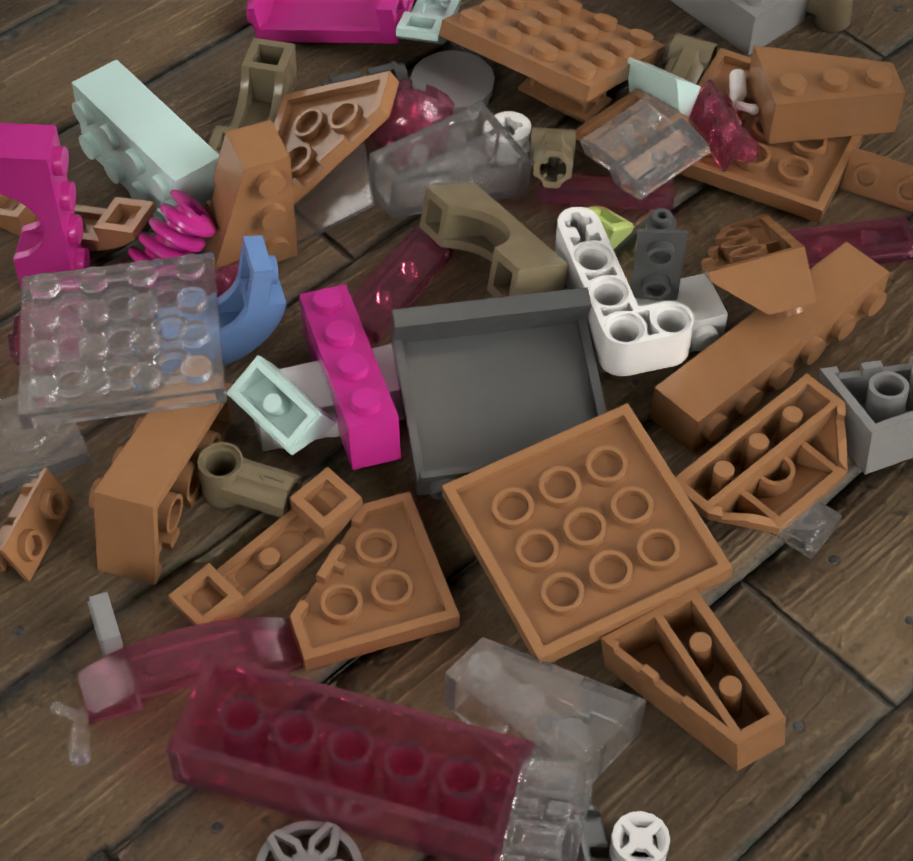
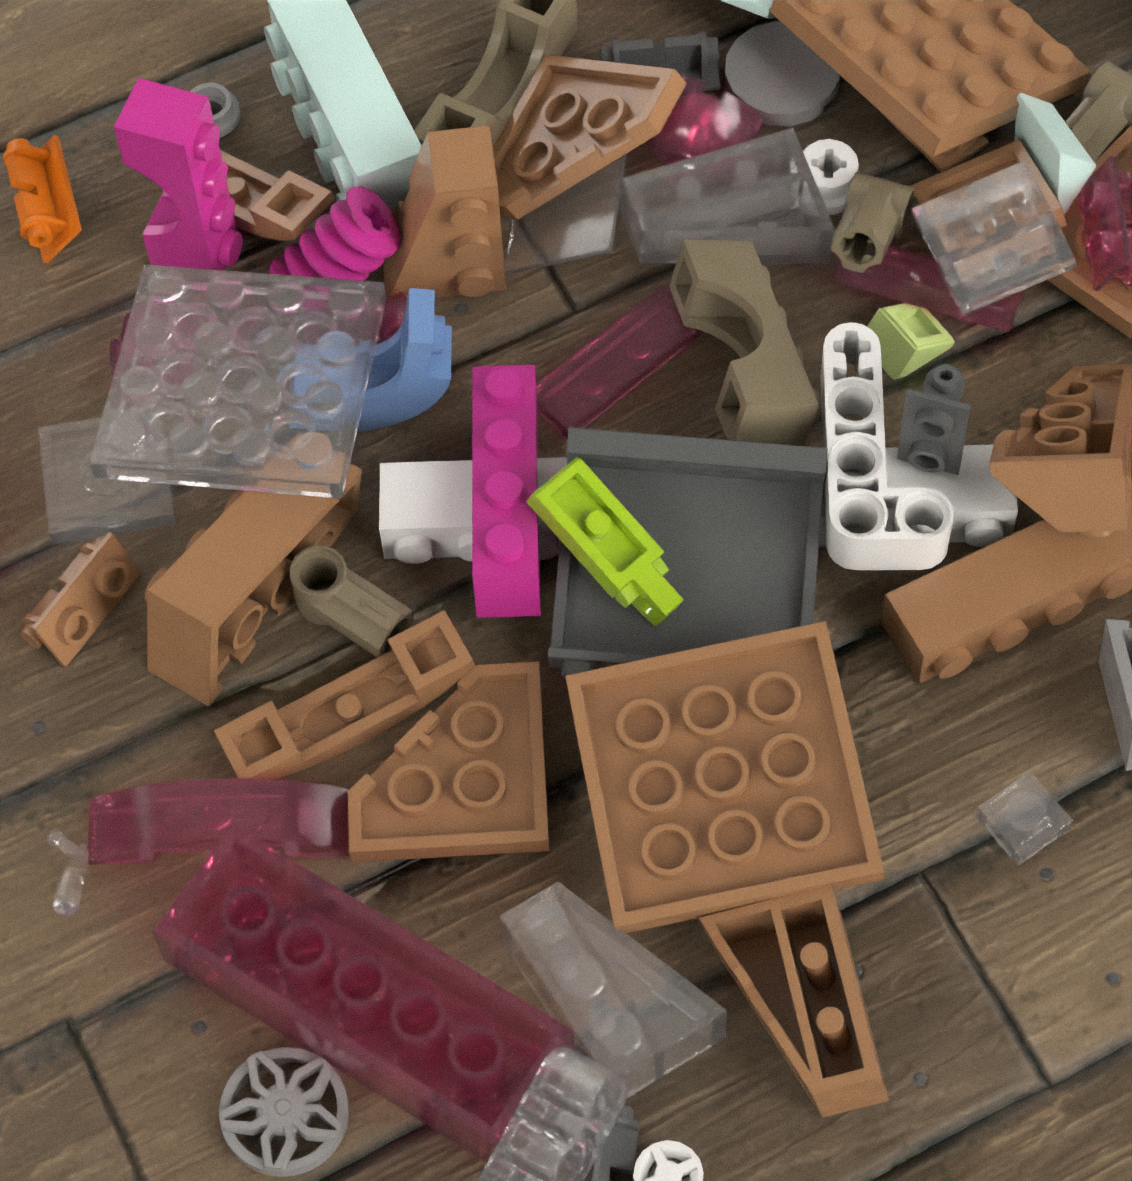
camera: 20 degrees right, 10 degrees up
light grey tile [87,592,127,669] -> none
light aqua slope [226,355,336,455] -> none
medium nougat wedge [675,373,848,534] -> none
none -> lime hinge [526,457,684,627]

